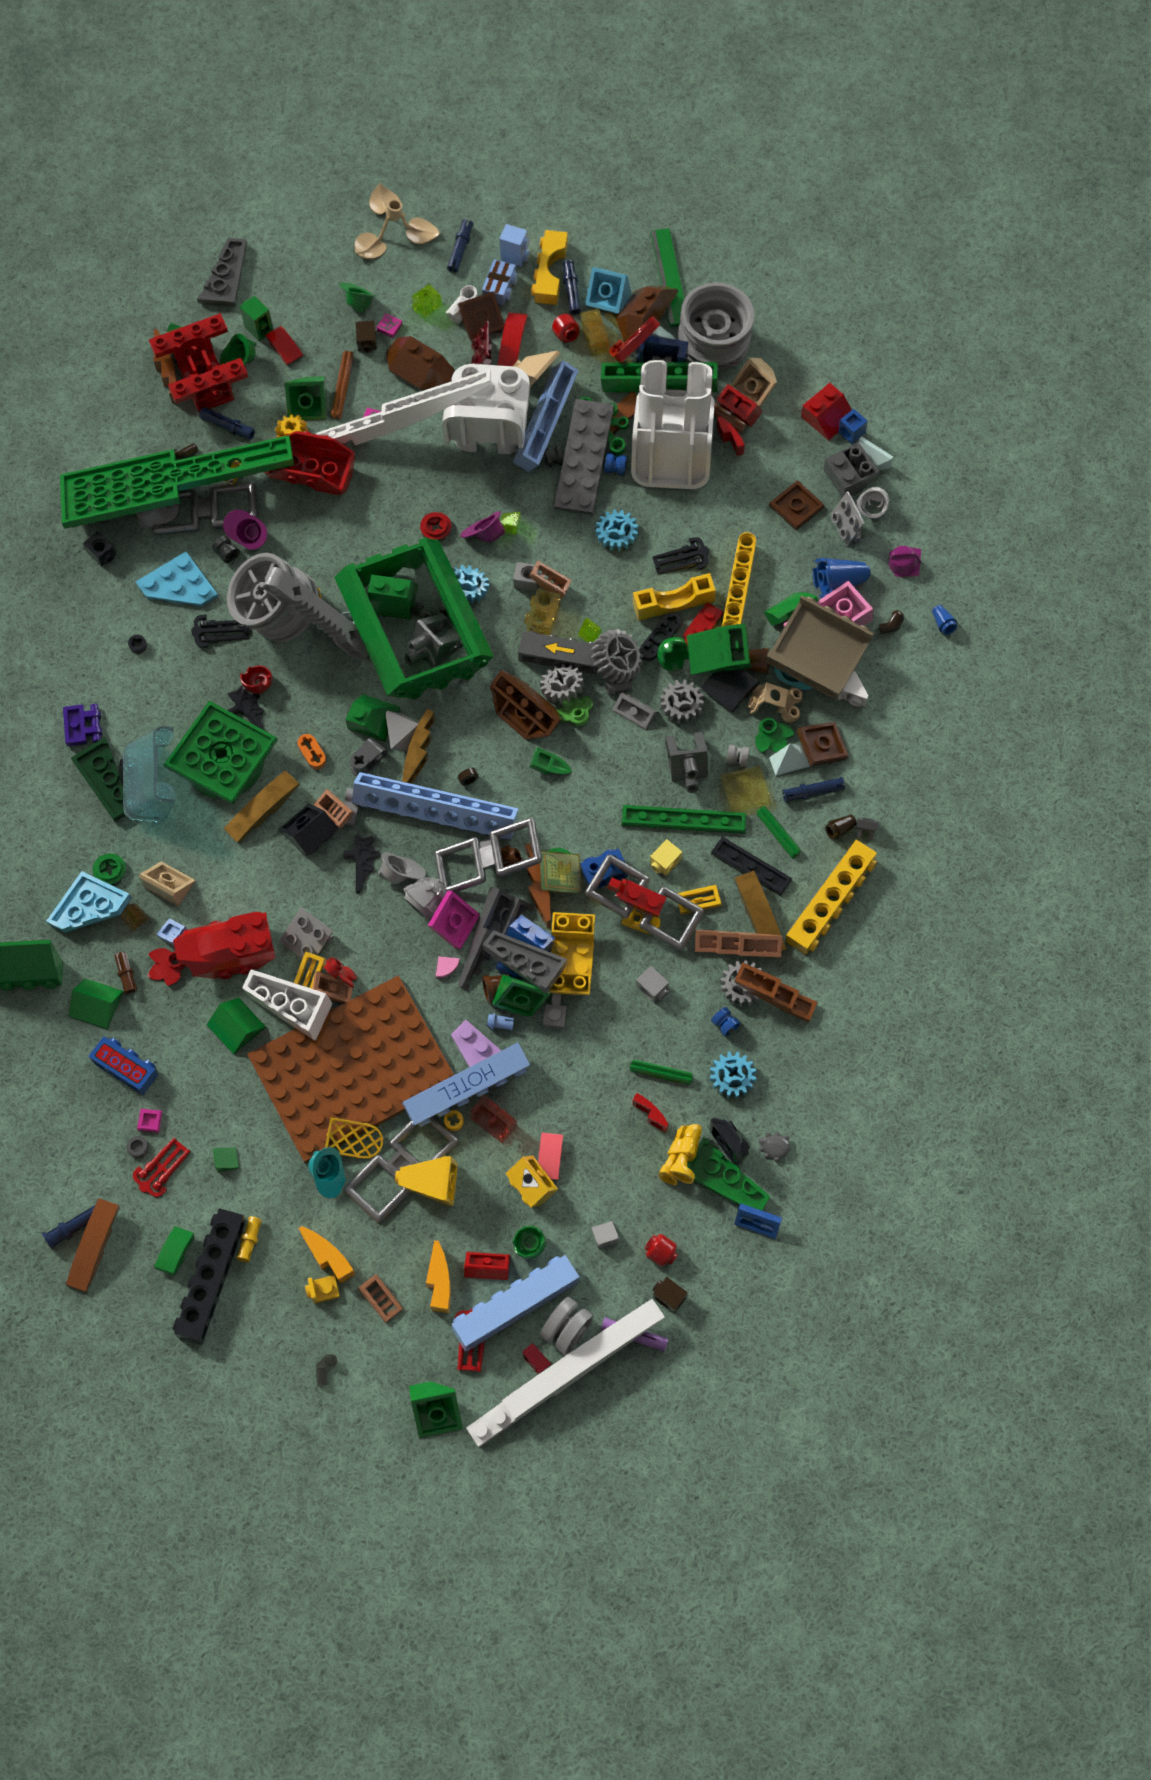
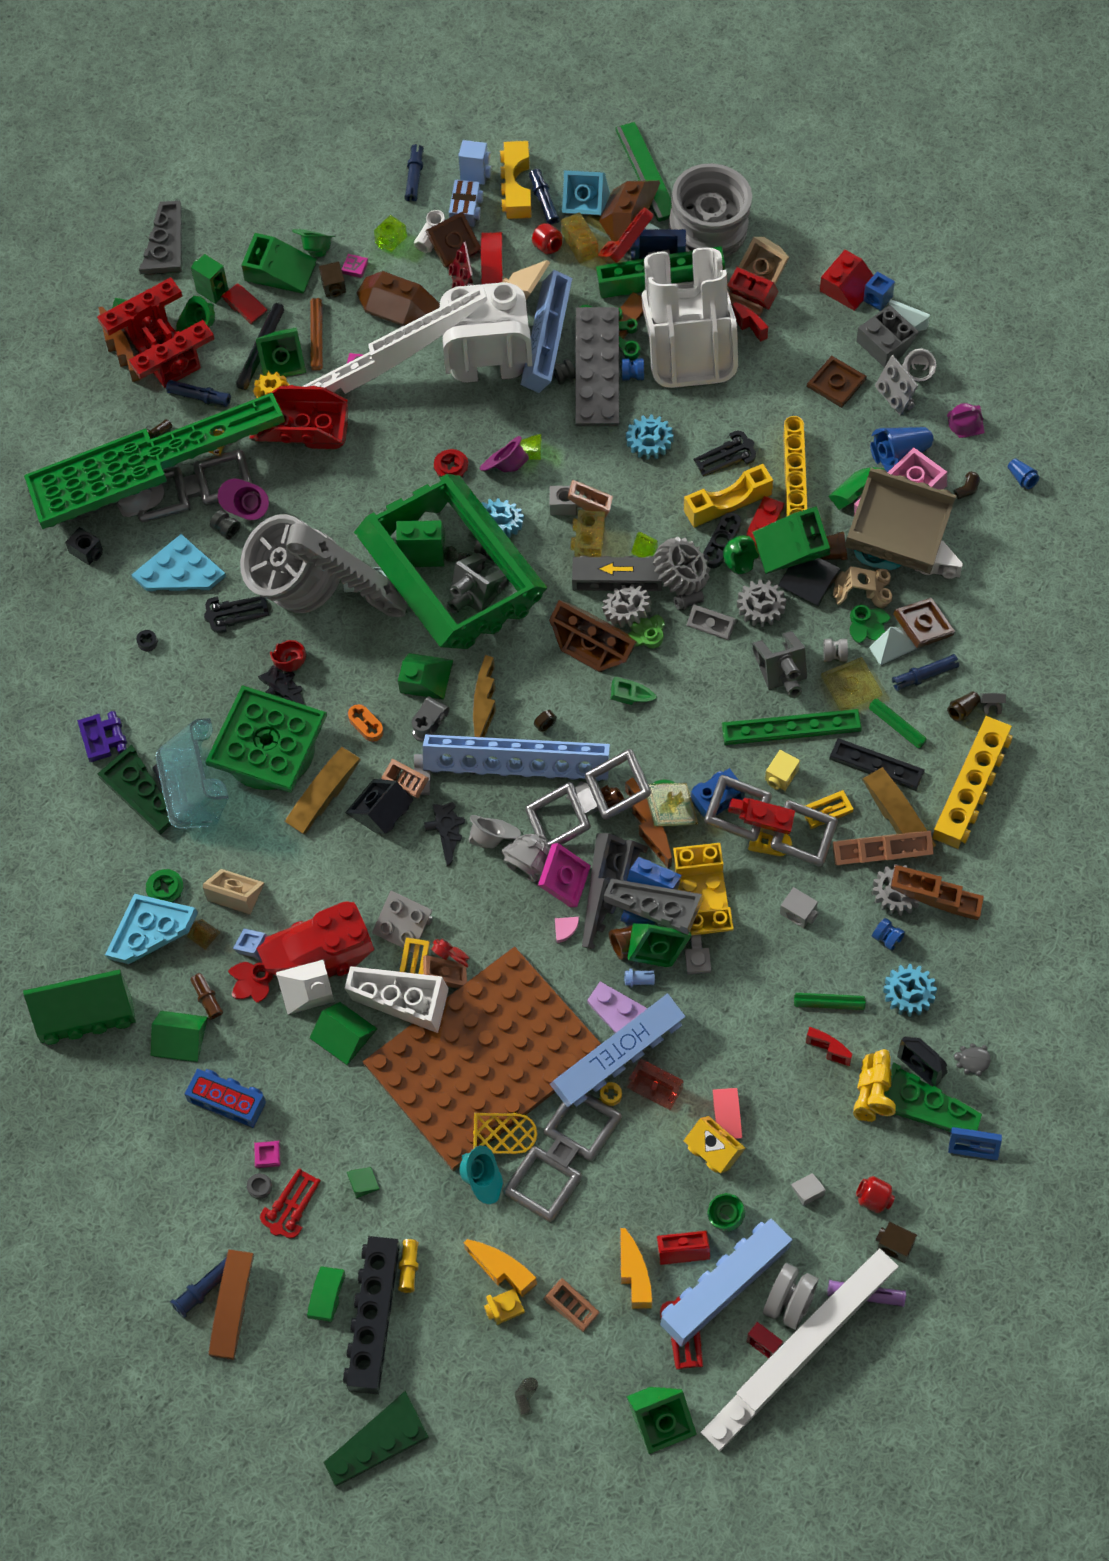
camera: 10 degrees left, 5 degrees down
tan plant [355,183,440,259] -> none
light grey slope [385,711,418,752] -> none
yellow slope [395,1156,458,1206] -> none
none -> black axle [236,303,284,390]
none -> green slope [241,233,317,294]
none -> white slope [276,960,334,1015]
none -> dark green wing [324,1391,429,1487]

